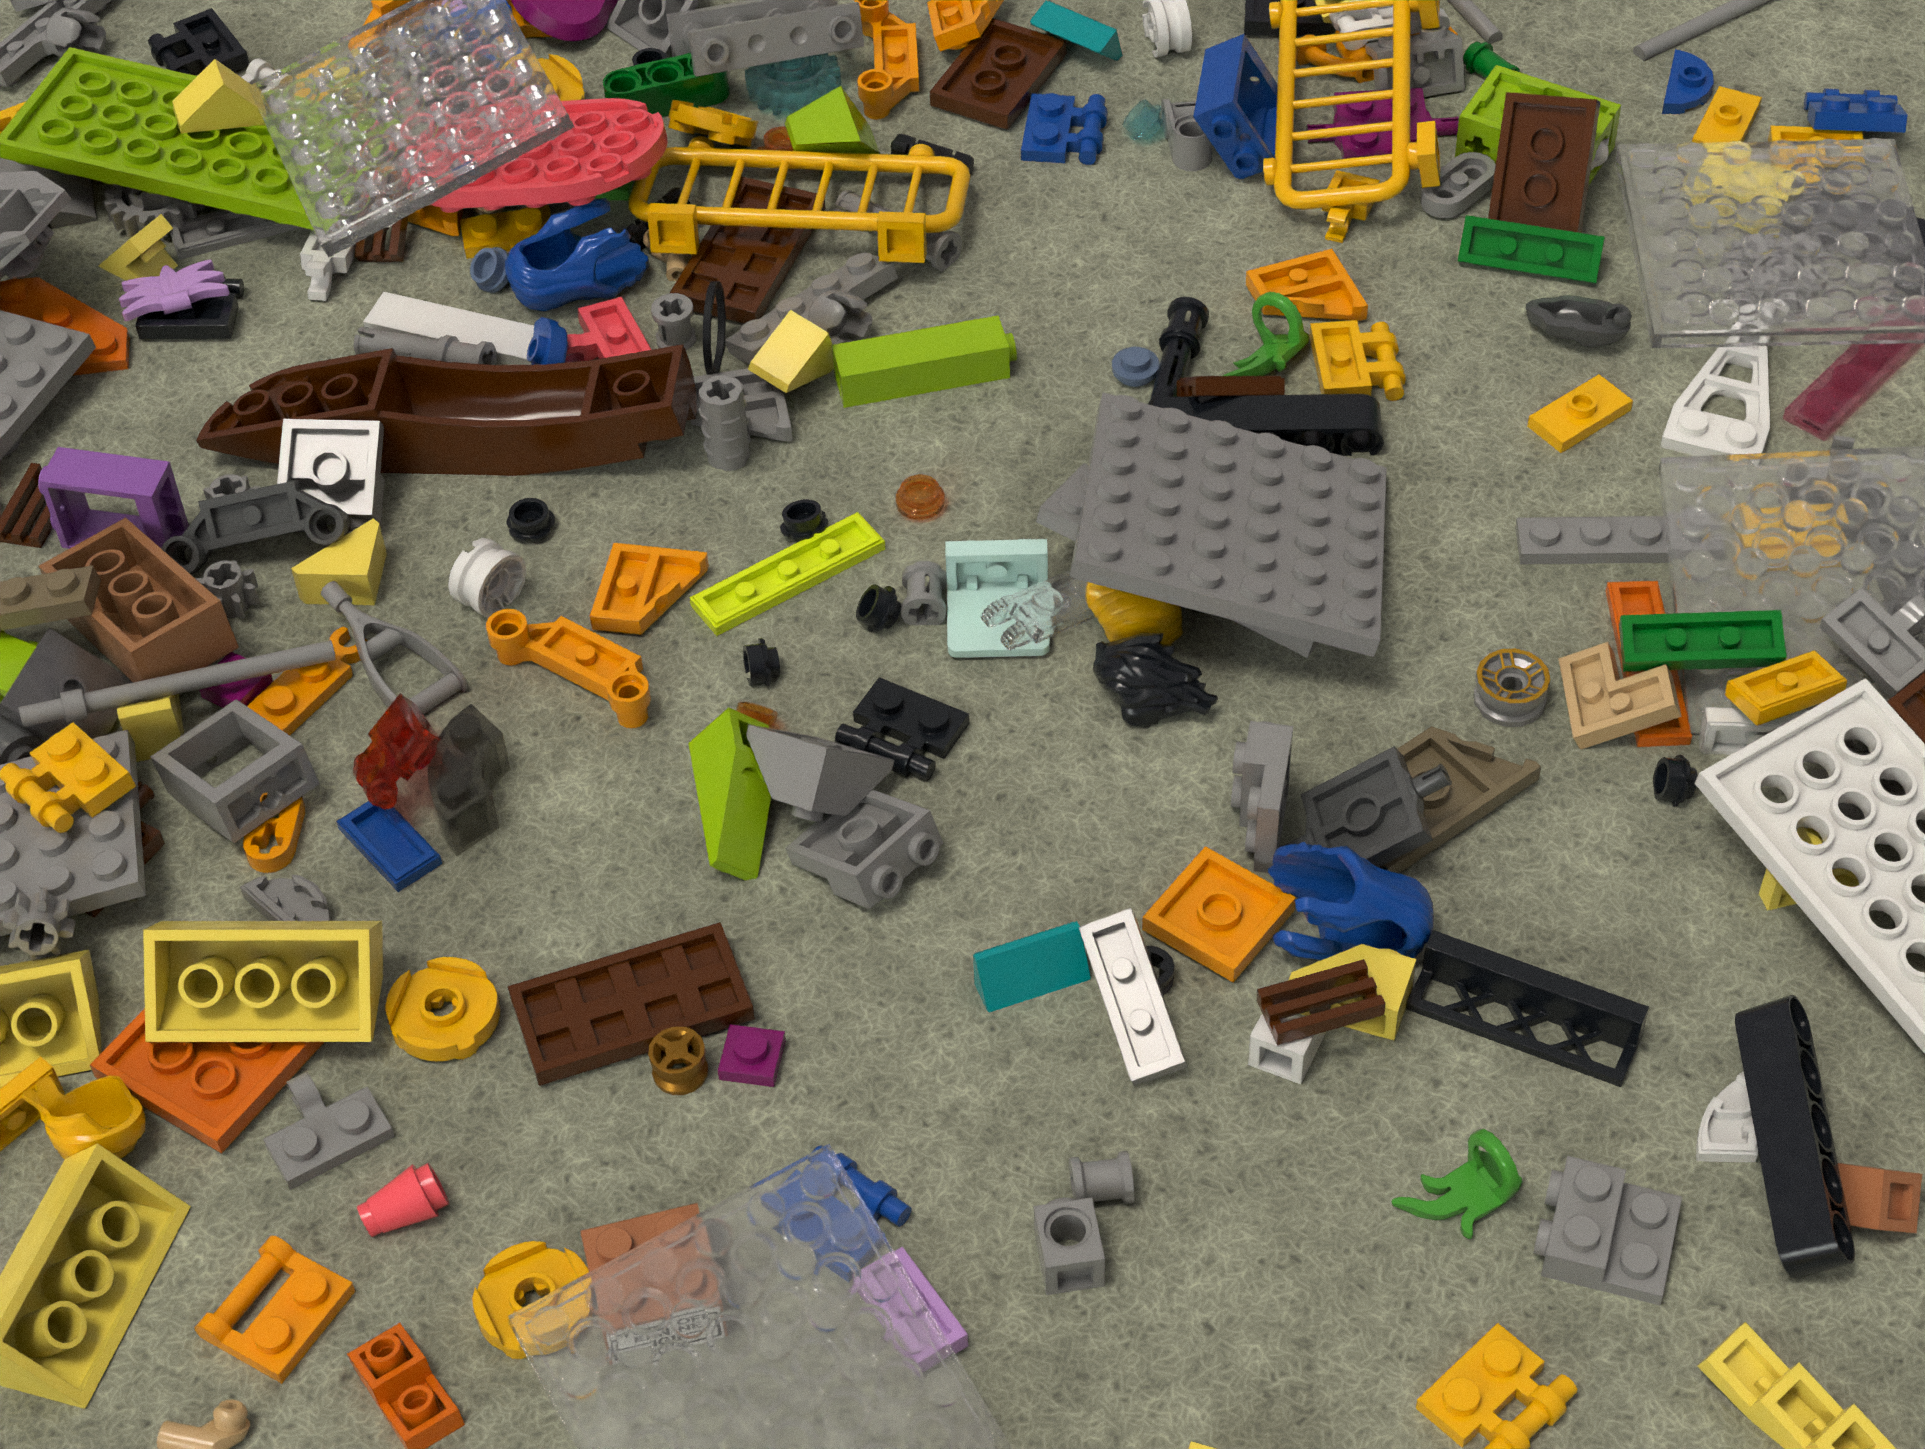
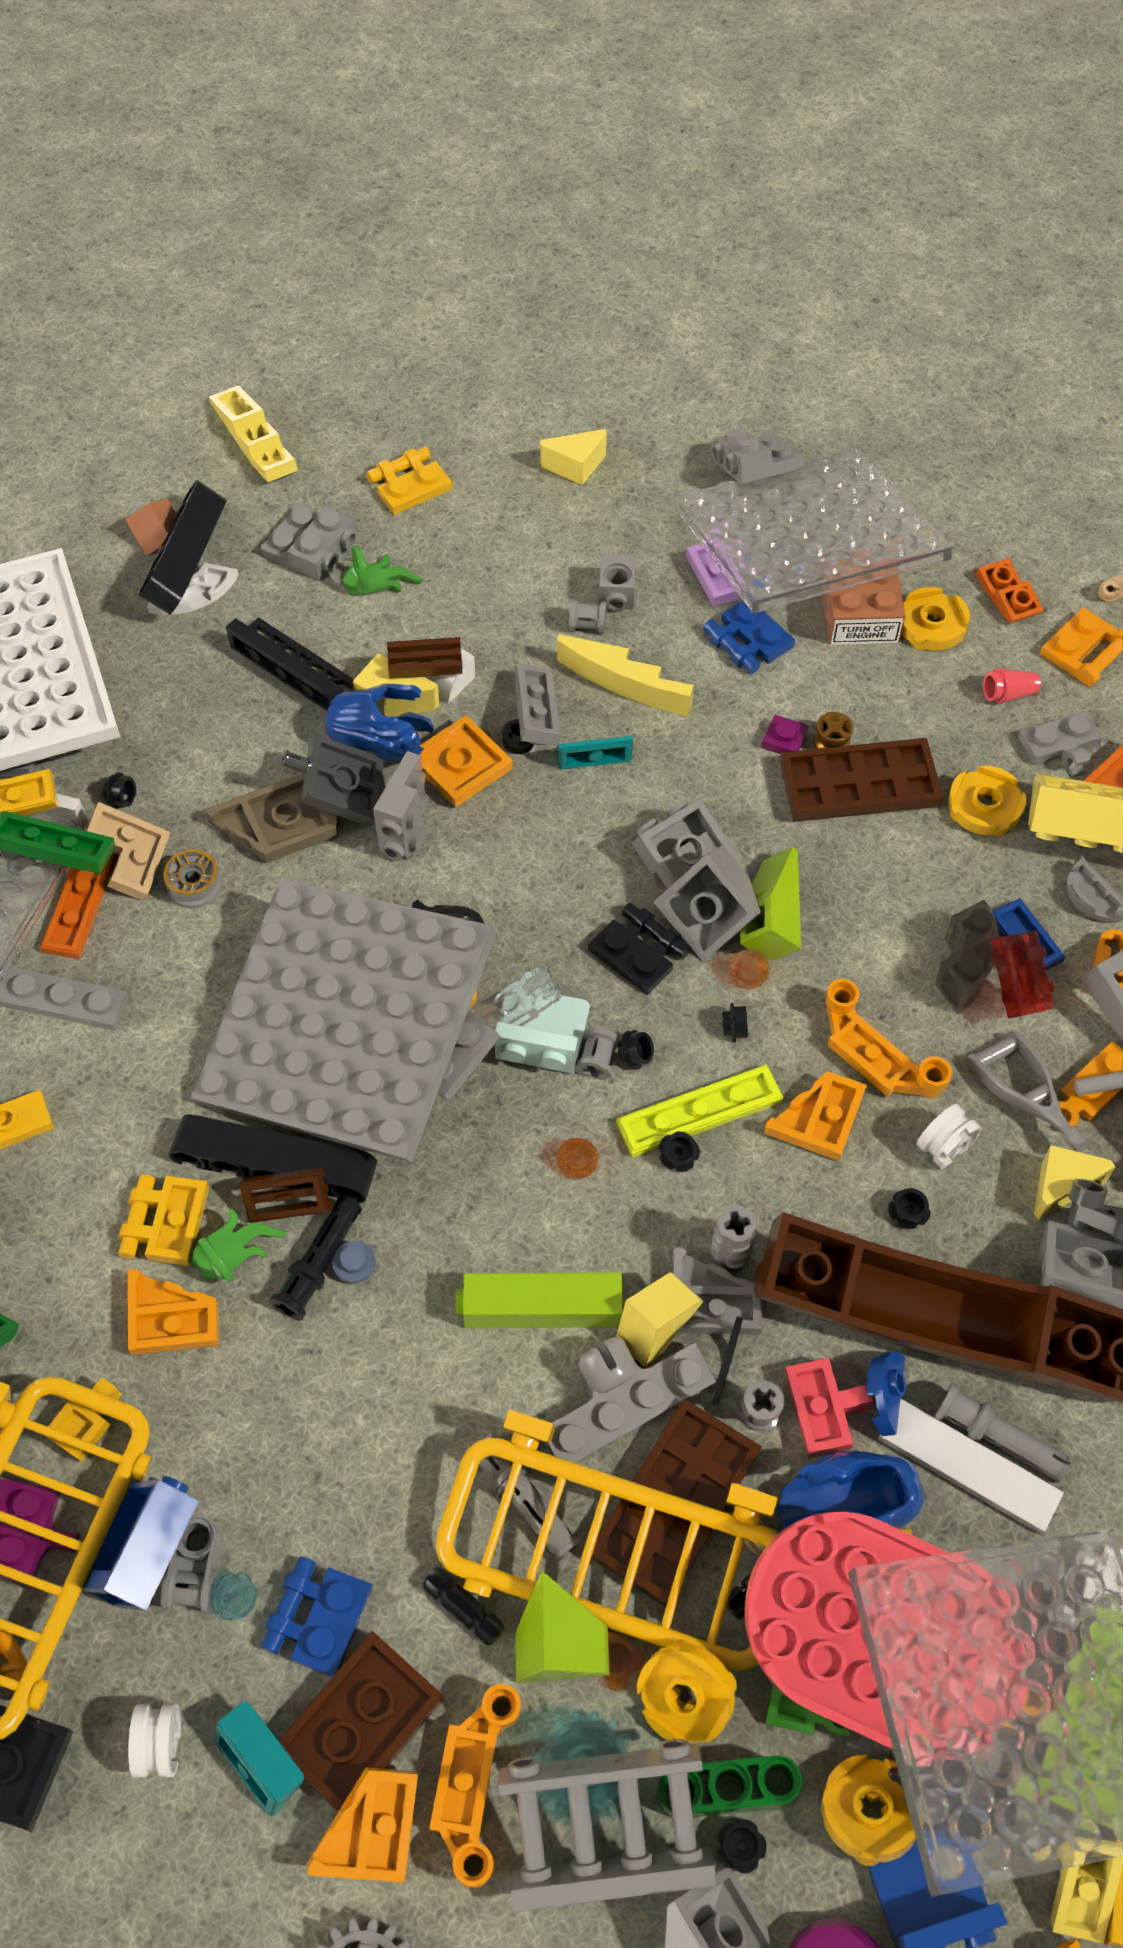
camera: 170 degrees left, 10 degrees up
sand blue plate [470,247,509,293] -> none
none -> light yellow slope [557,634,694,716]

